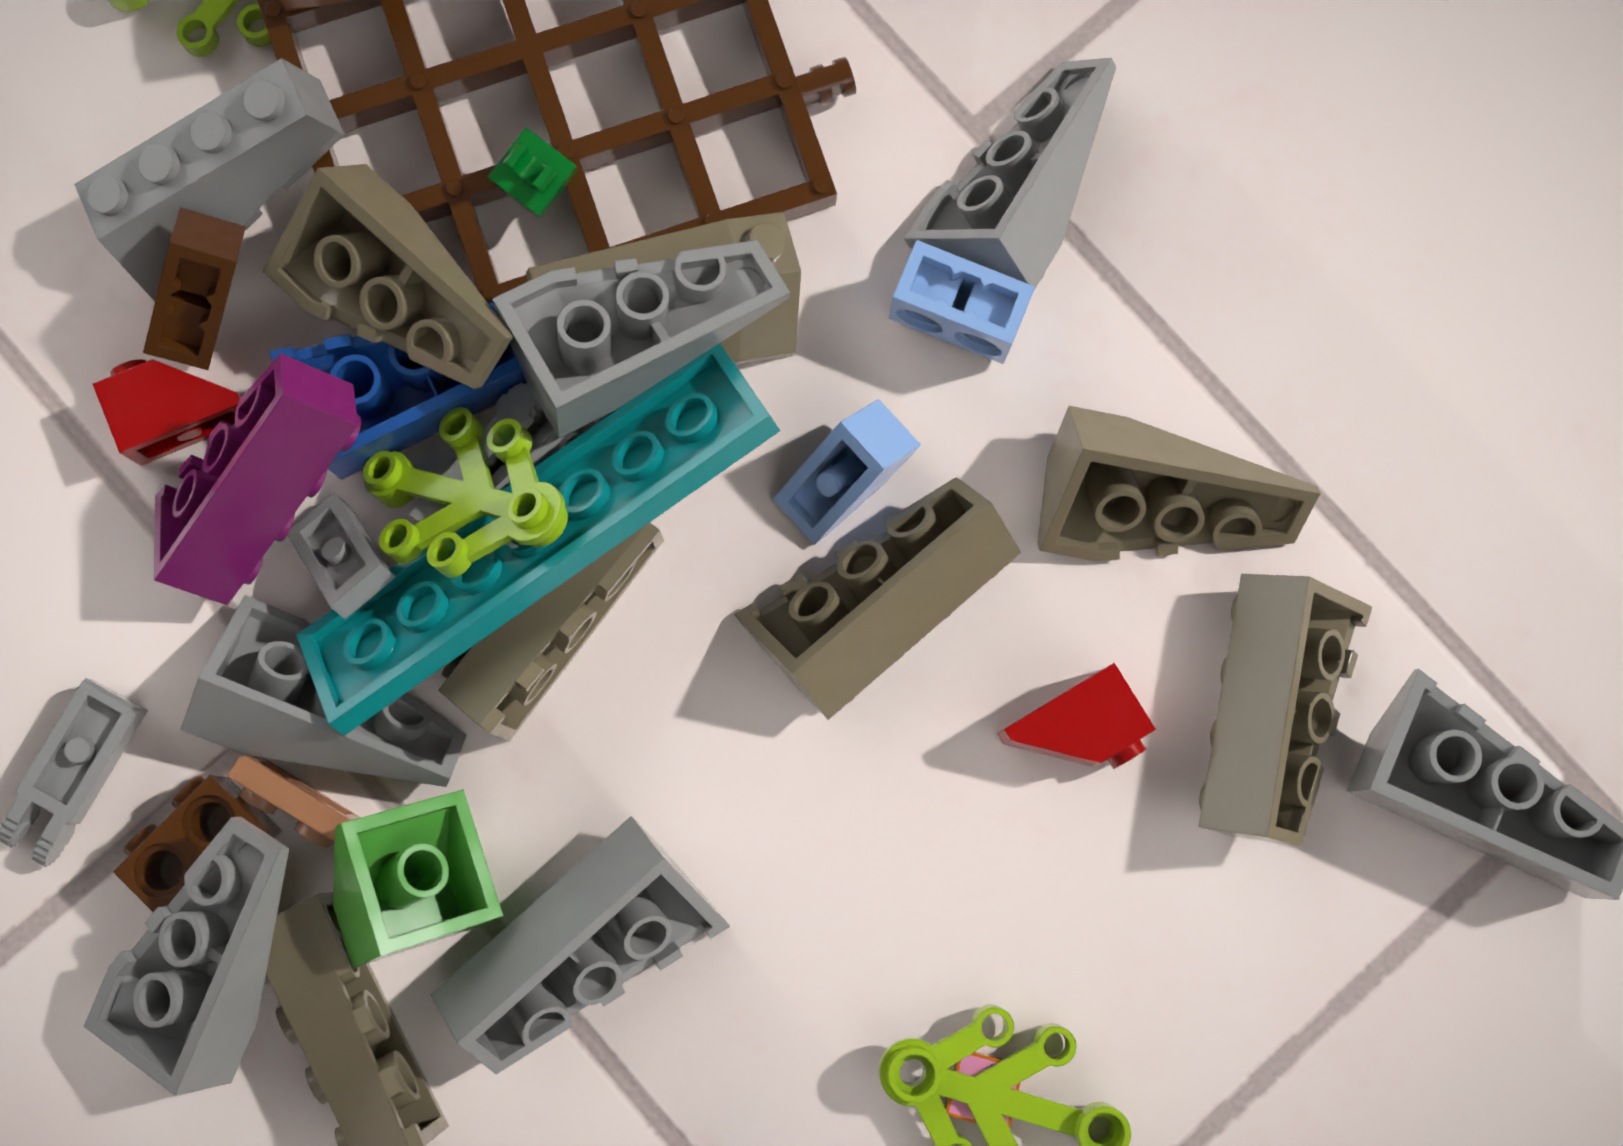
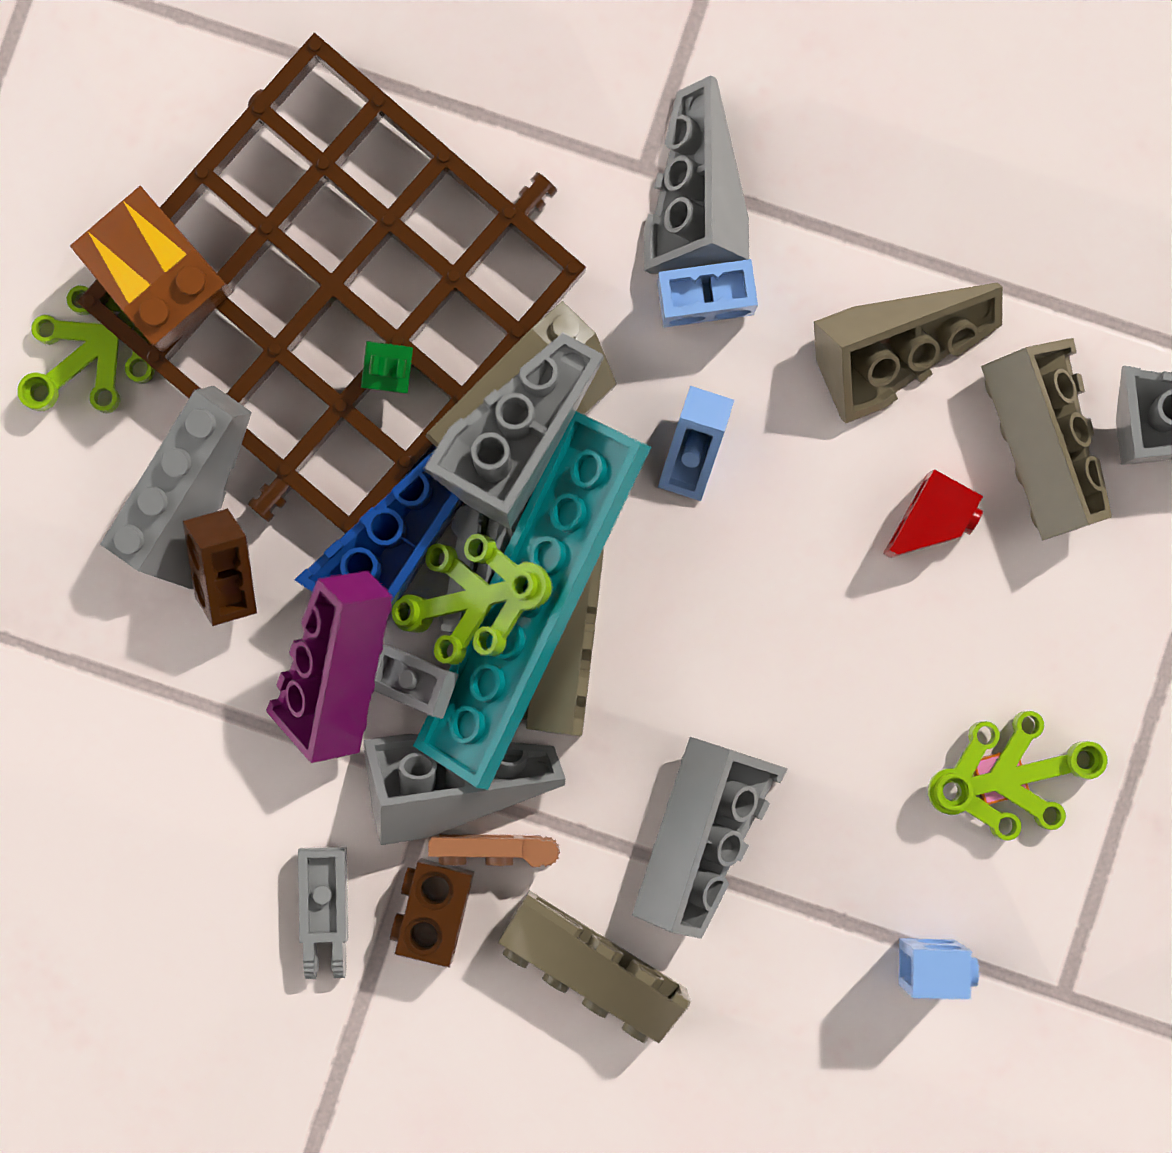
camera: 20 degrees left, 5 degrees up
light grey wedge [83,817,289,1096] -> none
red slope [92,359,241,466] -> none
dark tan wedge [262,164,514,389] -> none
bright green slope [333,789,503,968] -> none
dark tan wedge [734,477,1021,720] -> none

